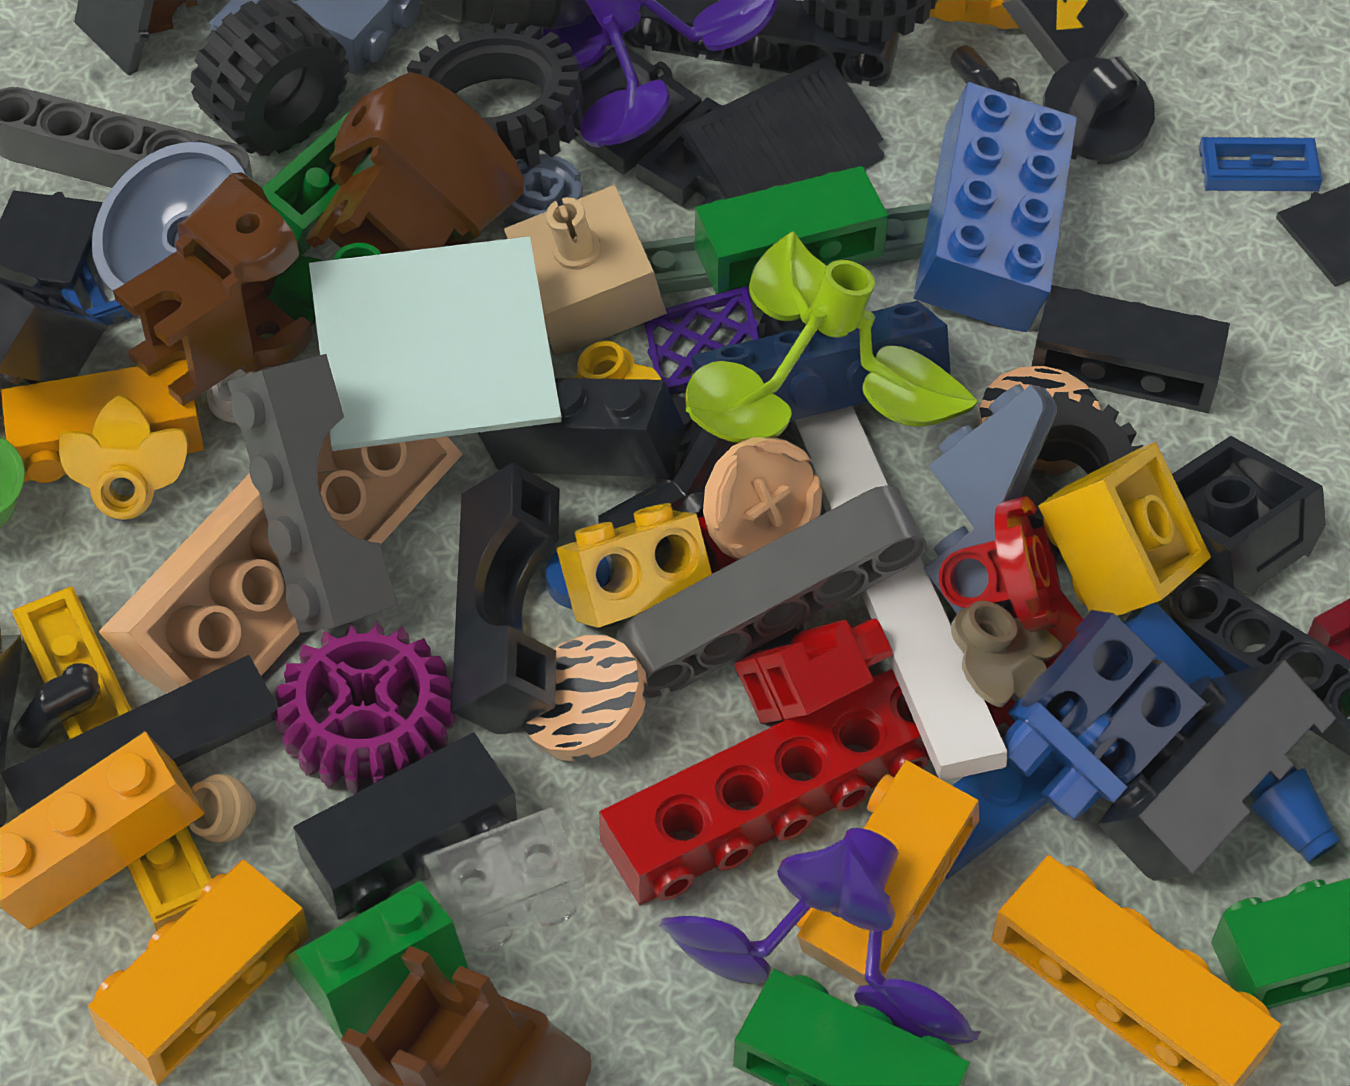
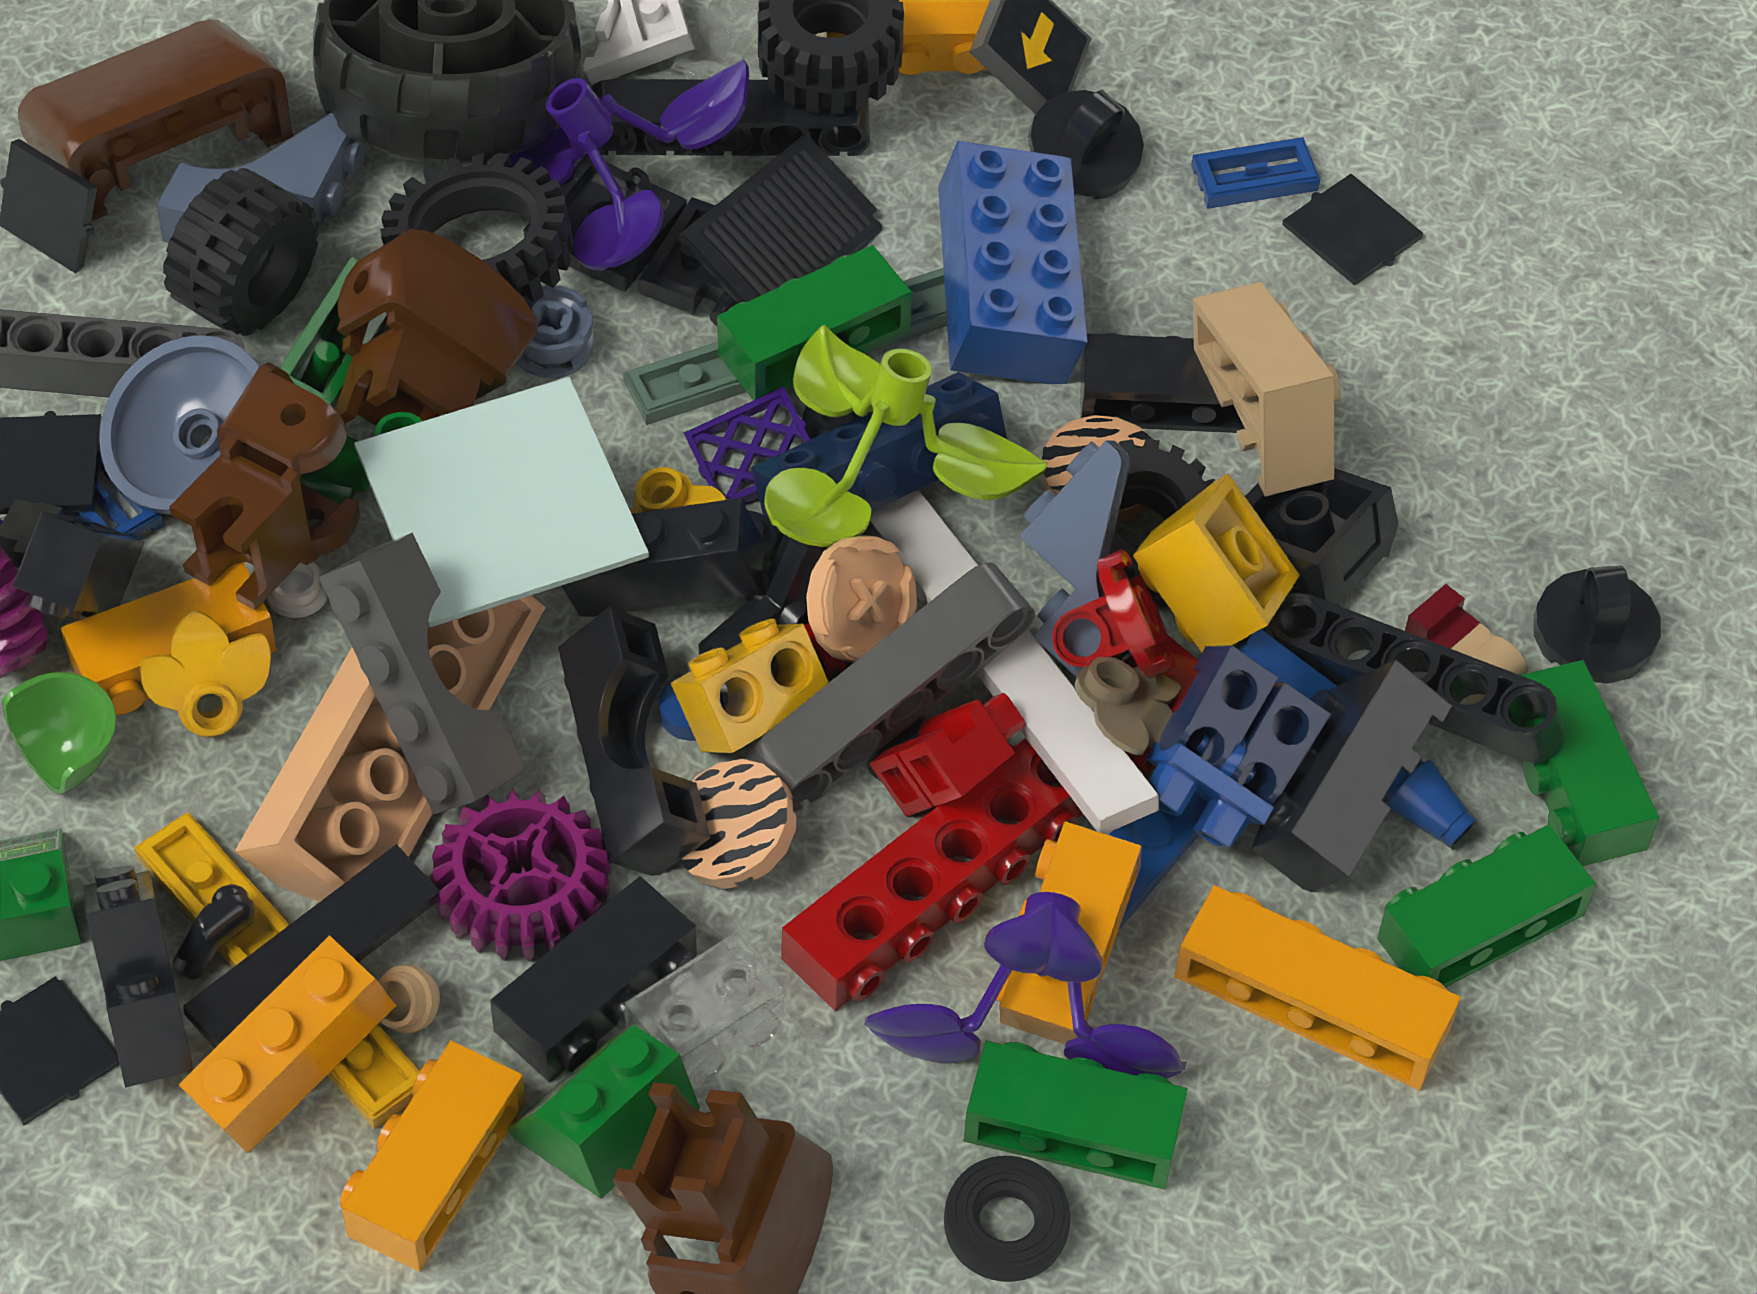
camera: 15 degrees left, 0 degrees up
tan brick [504,184,667,356] -> none
black arm [950,45,1021,99] -> none
none -> tan wedge [1193,282,1341,496]

